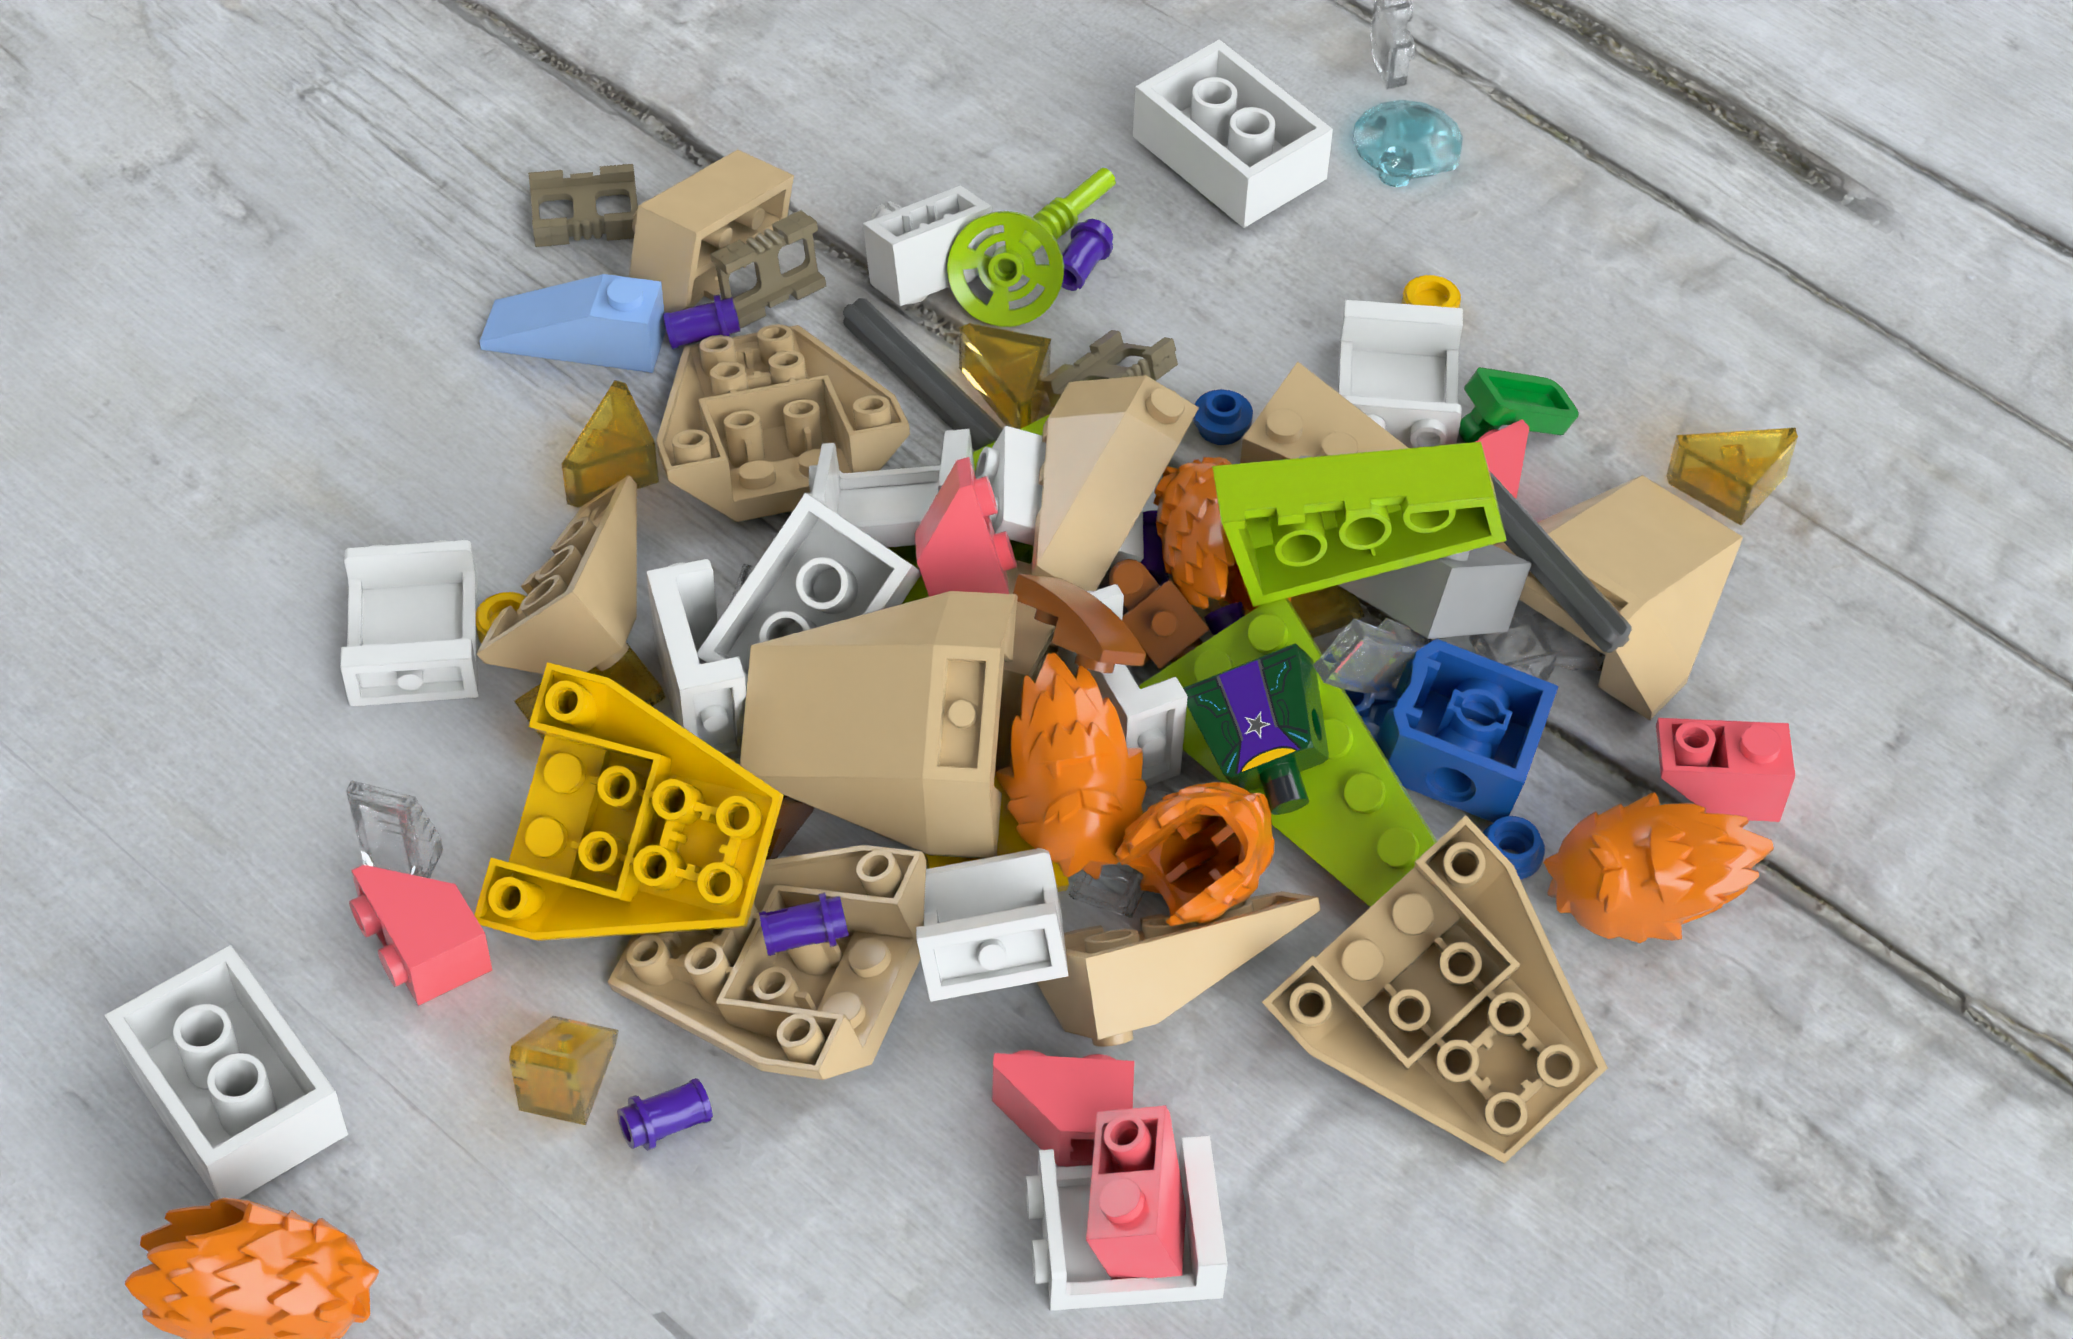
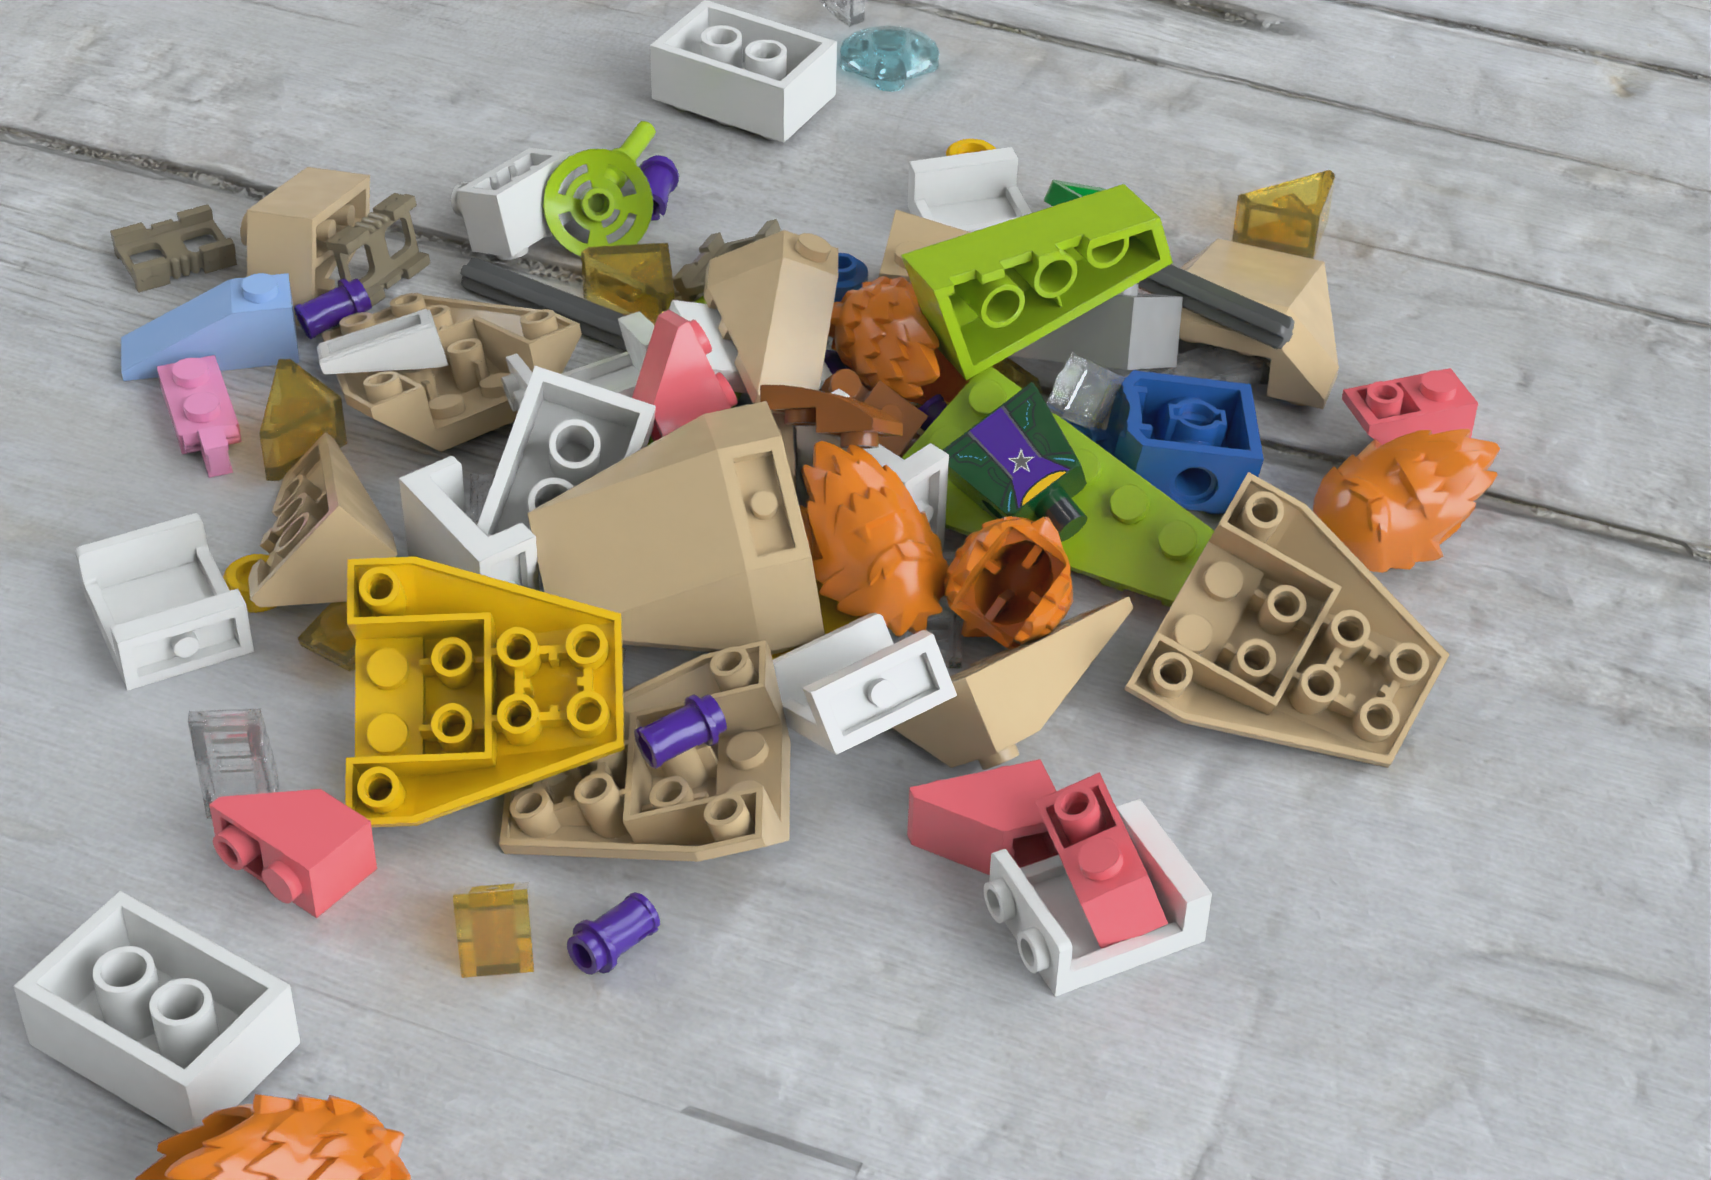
camera: 20 degrees left, 10 degrees down
none -> bright pink hinge [157,355,242,478]
none -> white slope [317,309,448,374]

